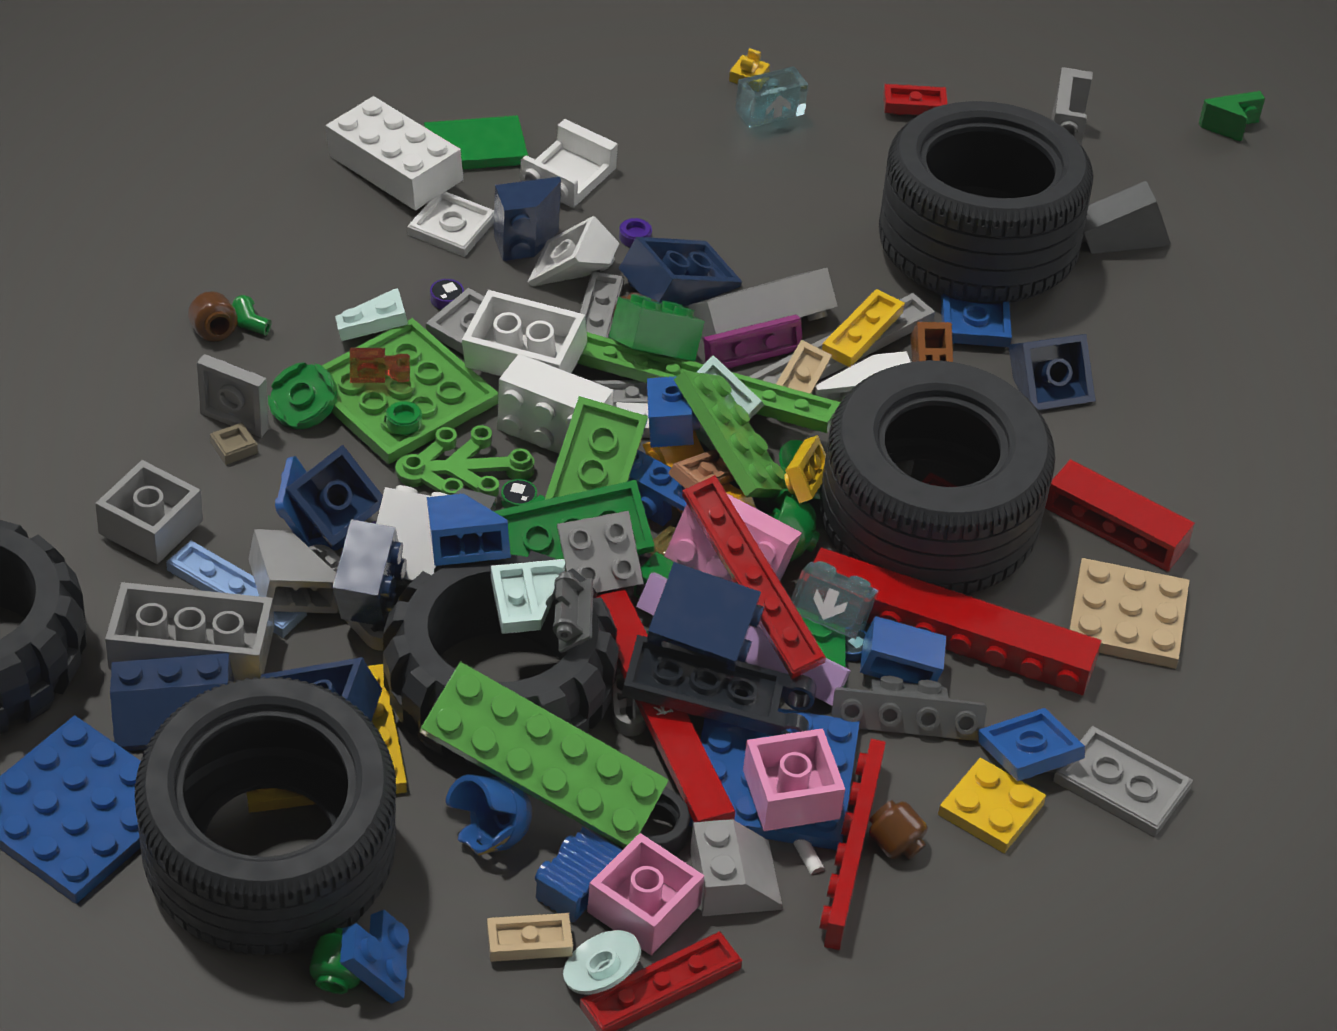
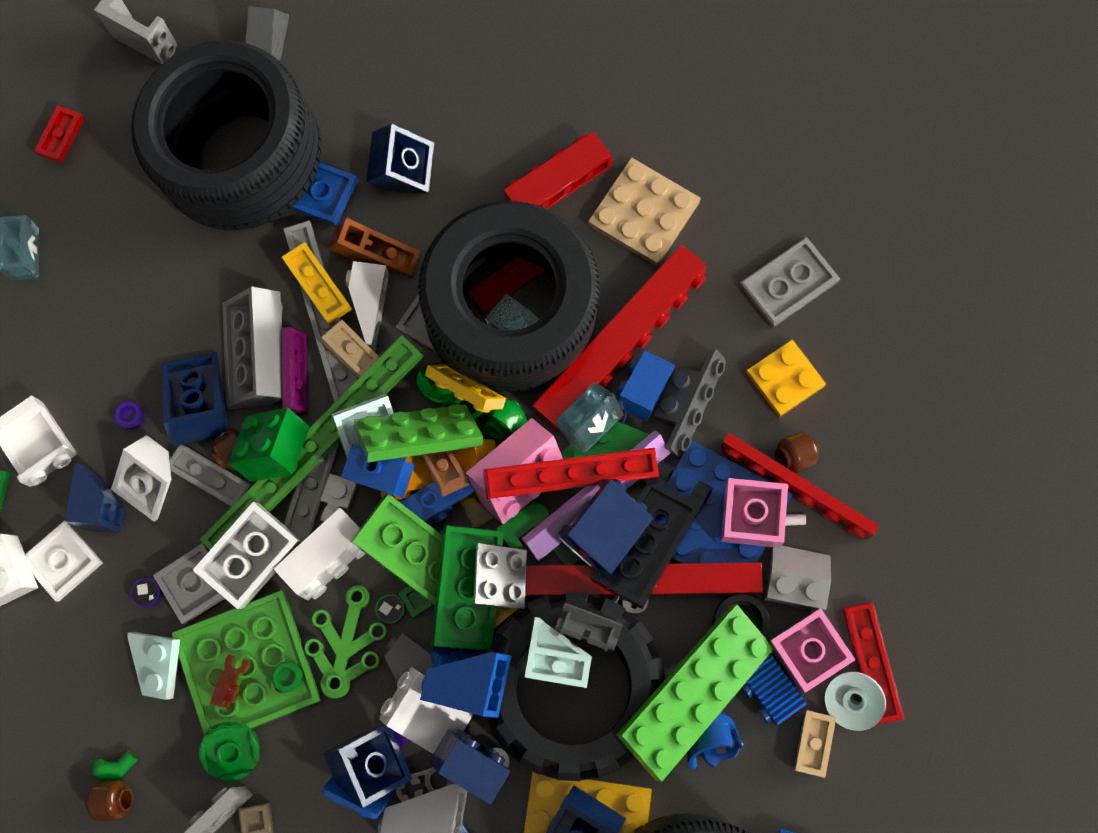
camera: 60 degrees left, 30 degrees up
blue plate [978,708,1085,781] -> none

